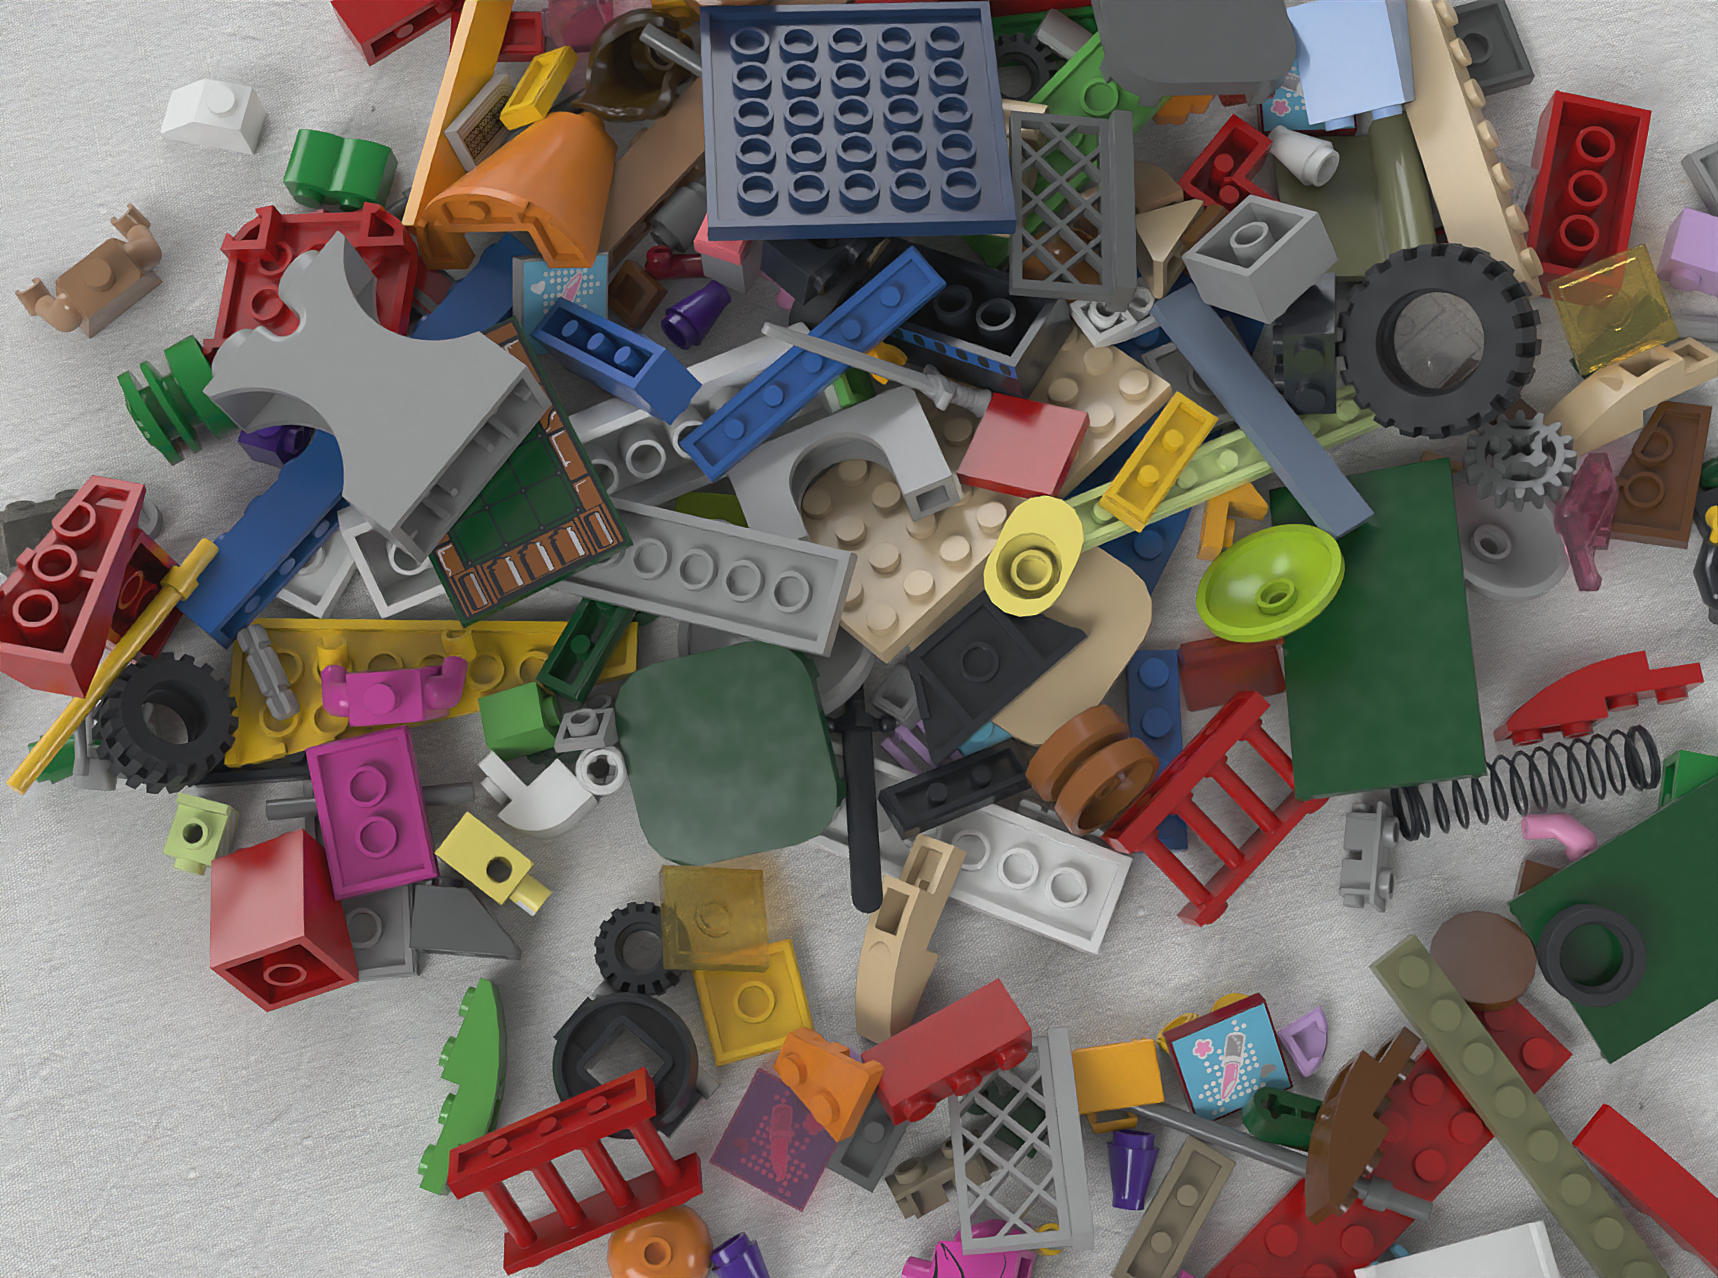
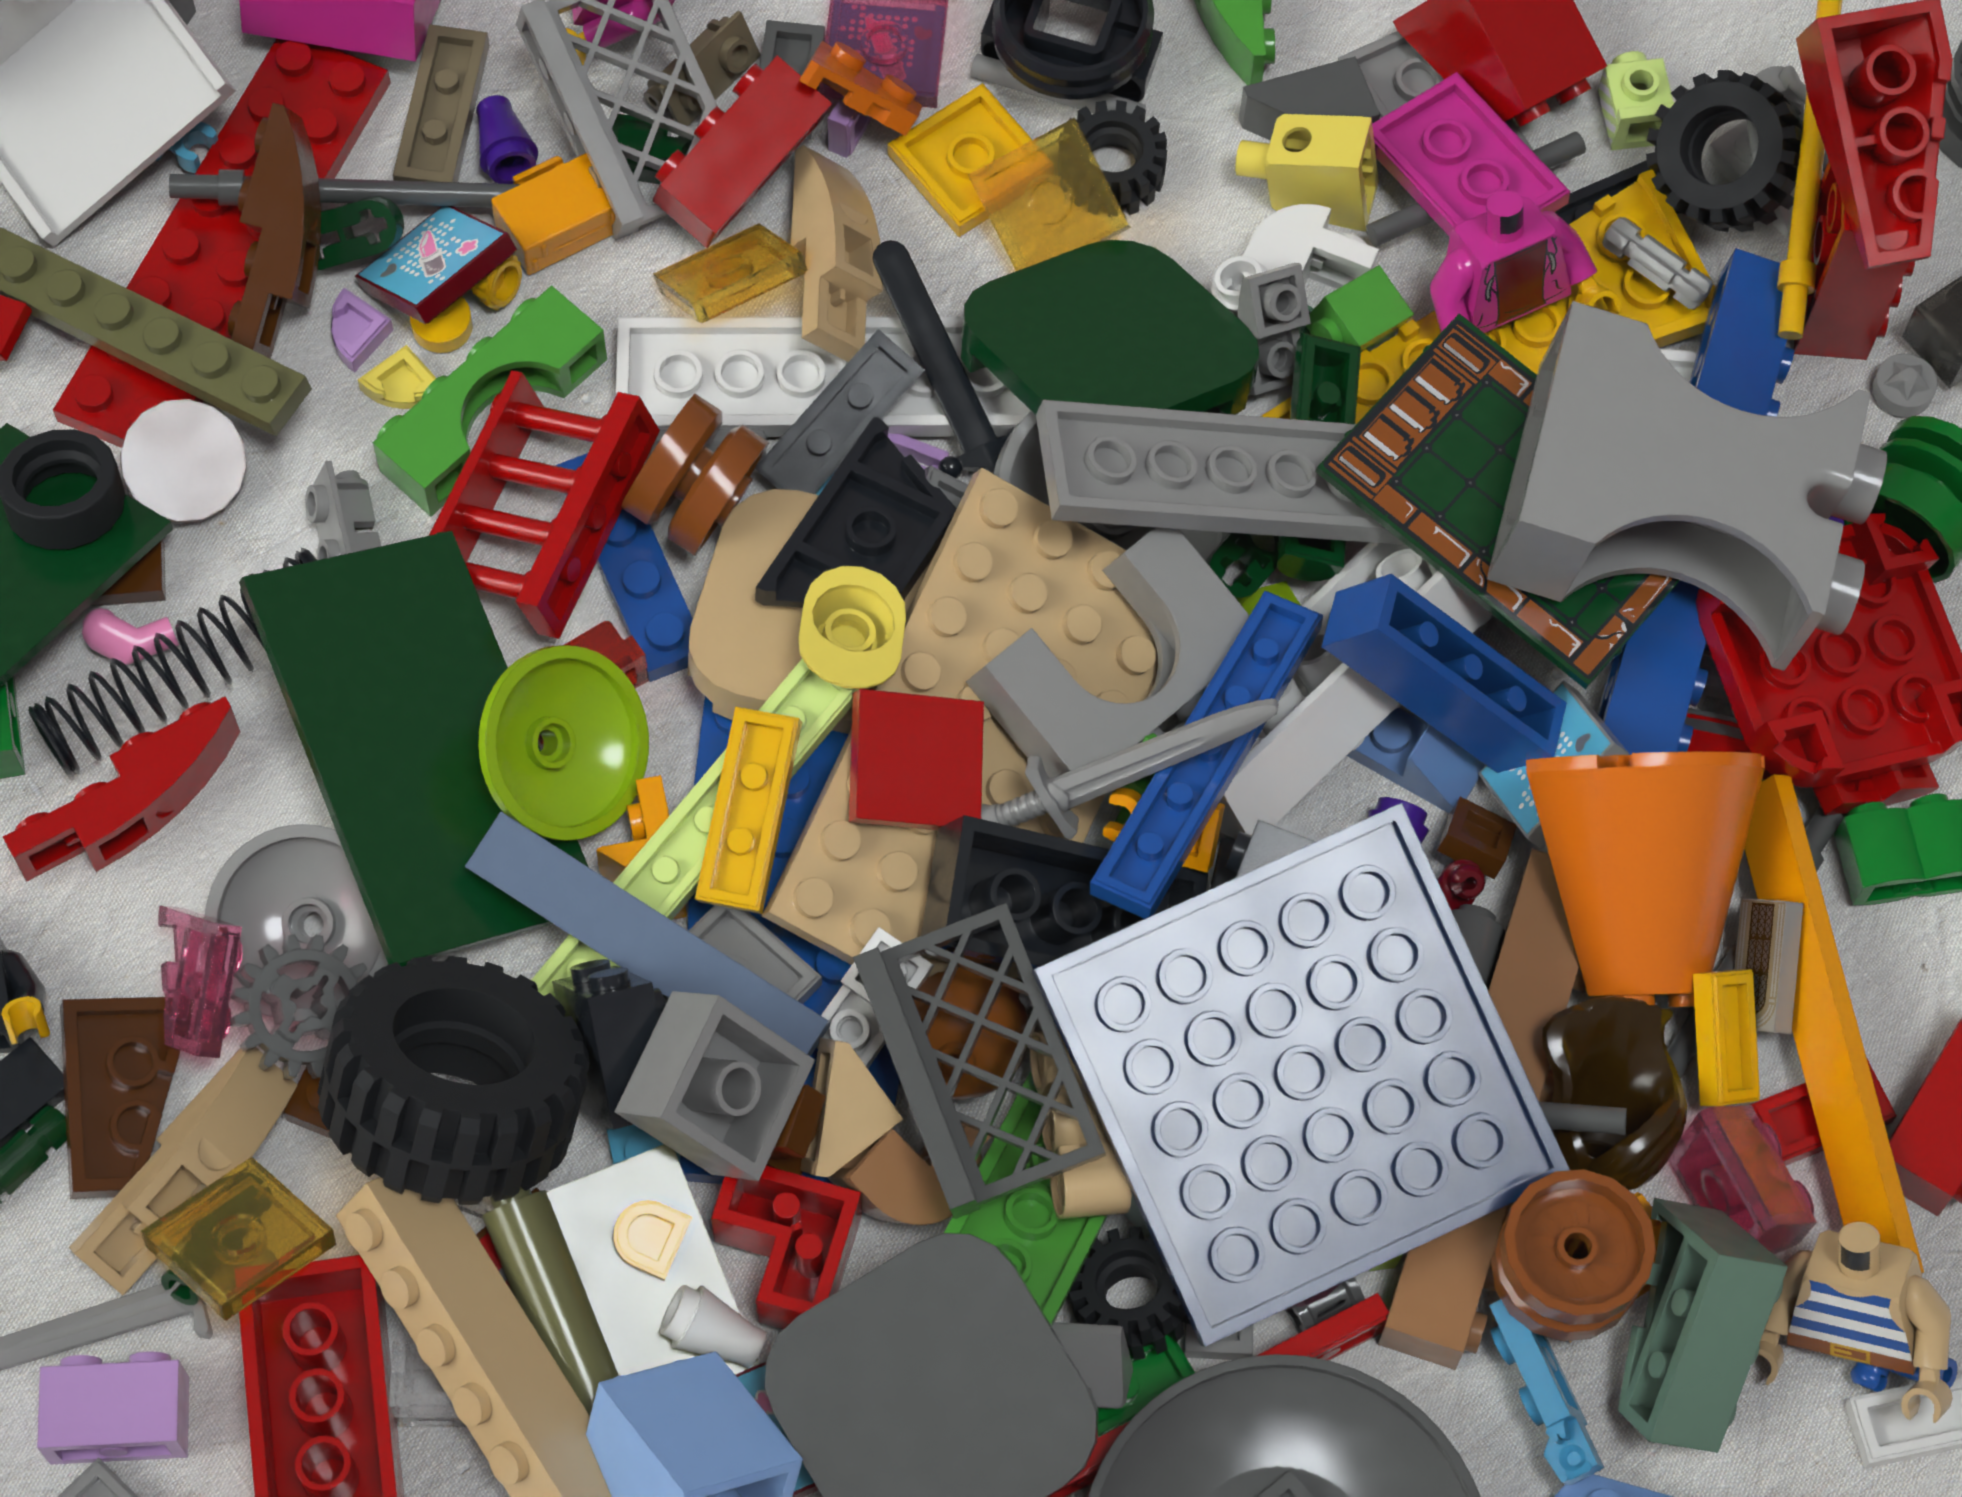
camera: 155 degrees right, 10 degrees down
none -> light yellow tile [357,345,436,409]
none -> bright green arch [372,285,607,517]
none -> tile [613,1200,692,1280]
none -> clear yellow tile [653,223,808,323]

